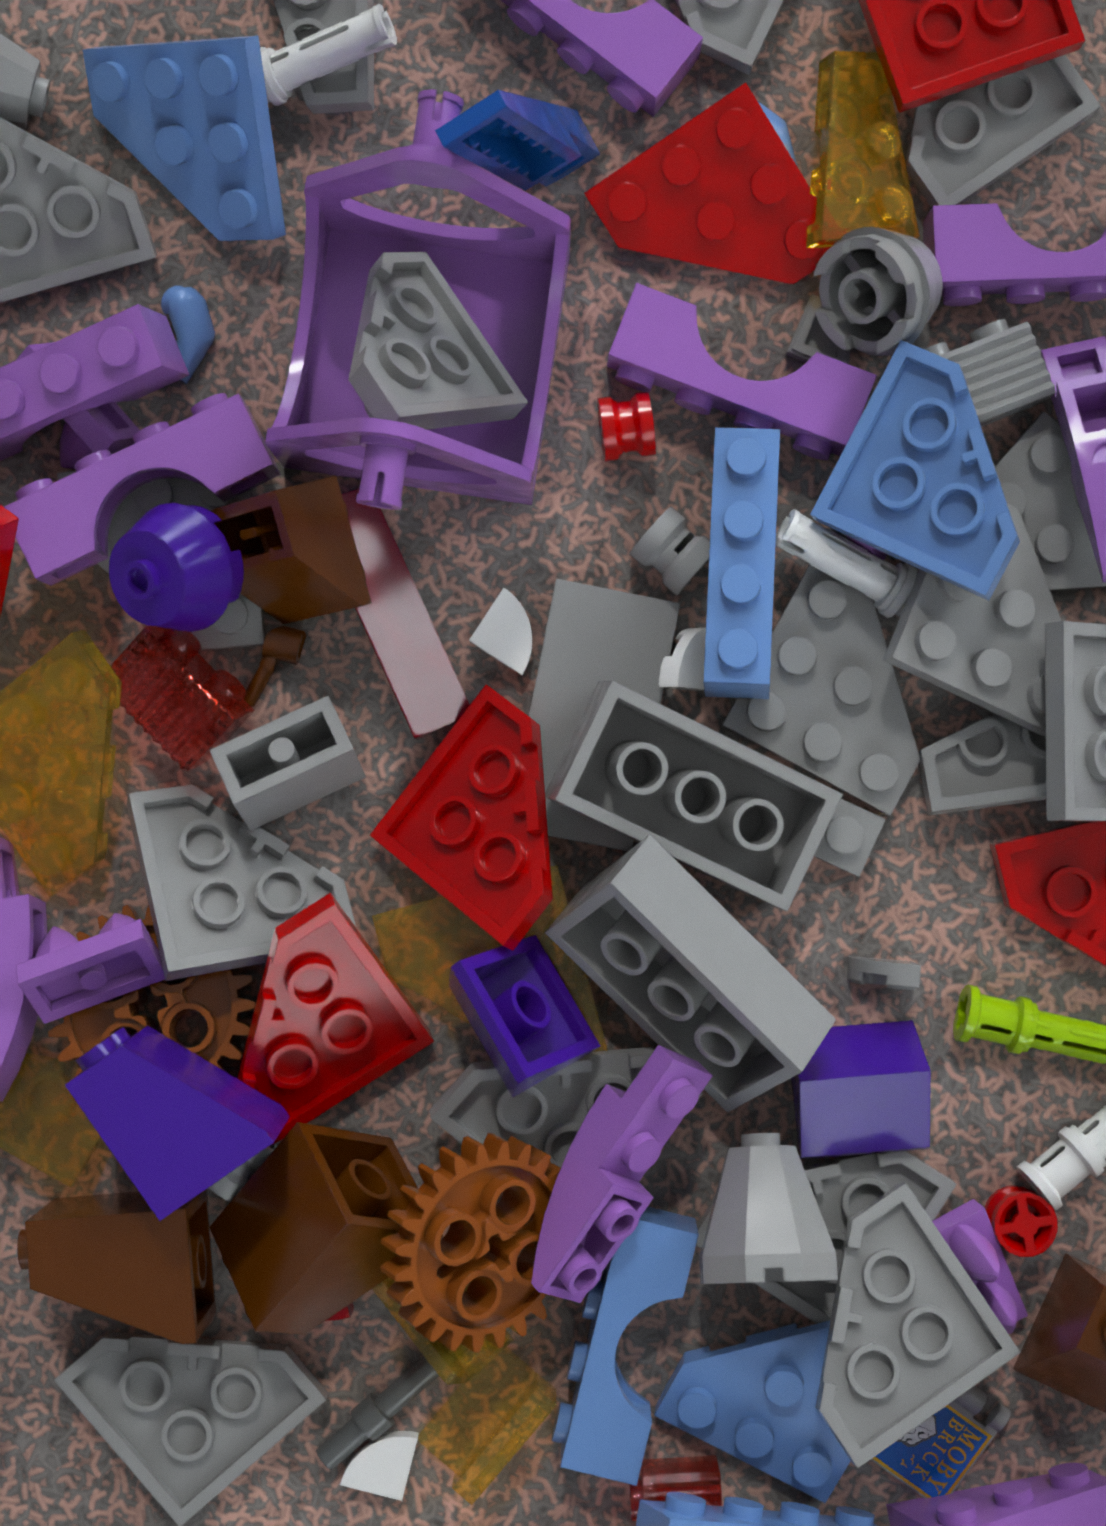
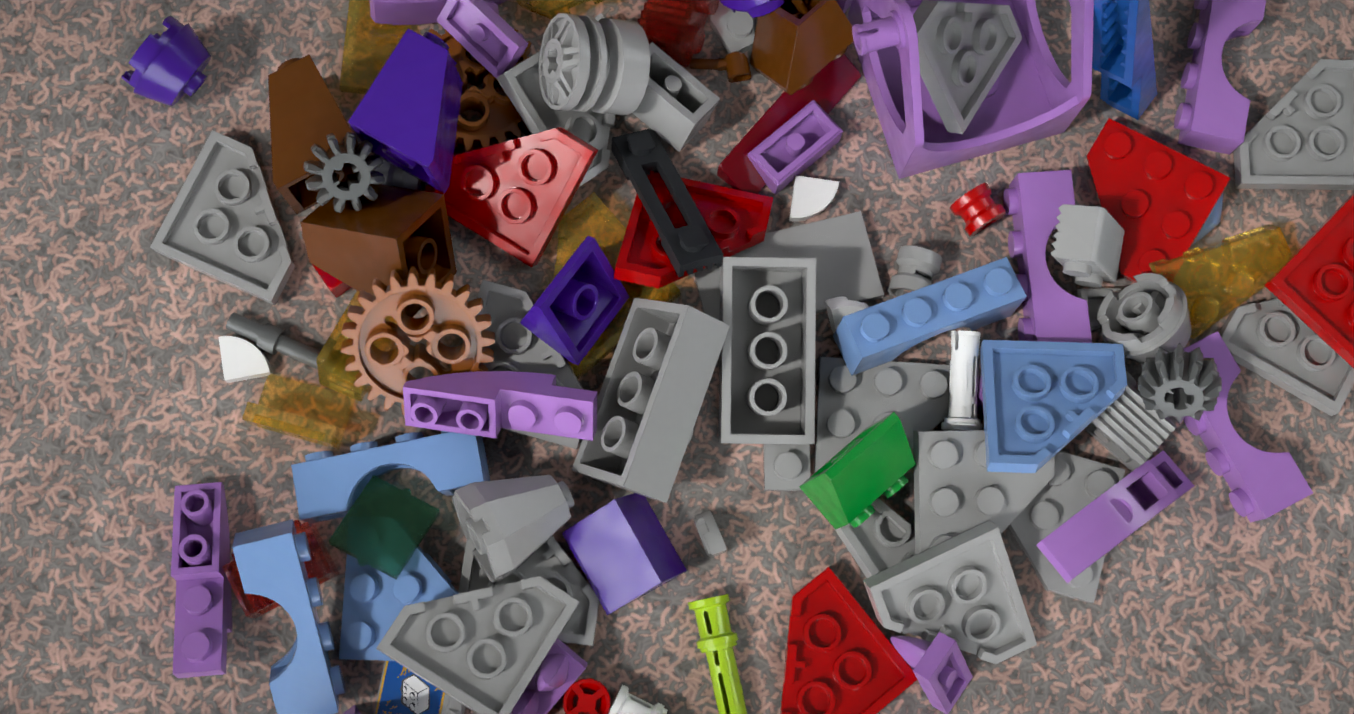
camera: 65 degrees right, 10 degrees down
none -> dark grey gear [303,132,385,213]
none -> clear green piece [328,475,440,580]
none -> light grey wheel [538,13,651,115]
none -> black container [611,128,723,277]
none -> medium lavender slope [747,100,843,195]
none -> green slope [799,412,916,530]
none -> light grey brick [1050,204,1125,288]
none -> dark grey gear [1138,343,1222,425]

